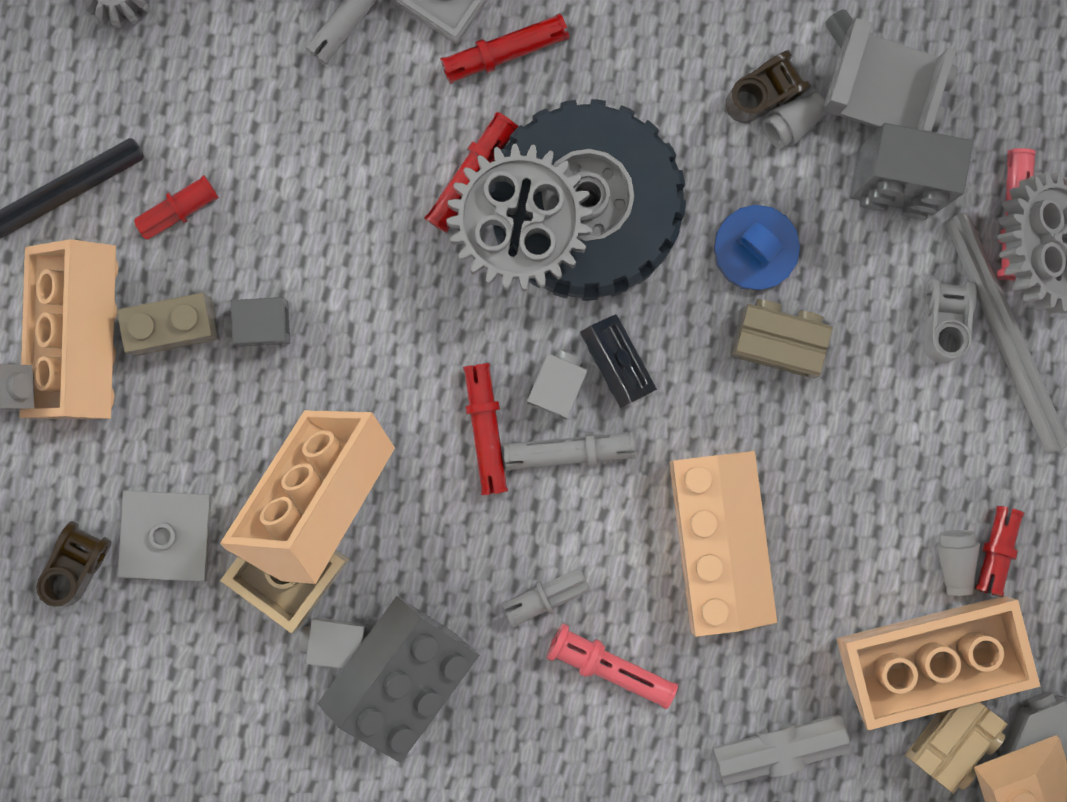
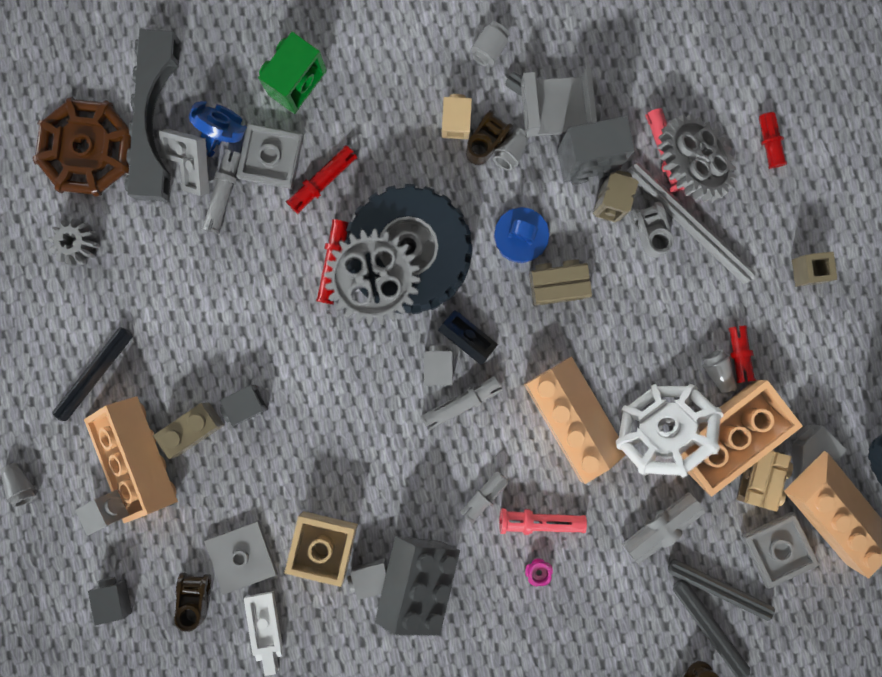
camera: 20 degrees left, 0 degrees up
red axle [134,175,219,240] -> none
light nougat slope [220,410,395,584] -> none
red pin [463,363,508,495] -> none
none -> white hinge [244,591,283,676]
none -> tan brick [442,94,472,139]
none -> dark pink plate [525,558,553,587]
none -> dark tan brick [593,171,639,222]
none -> white plate [616,384,723,477]

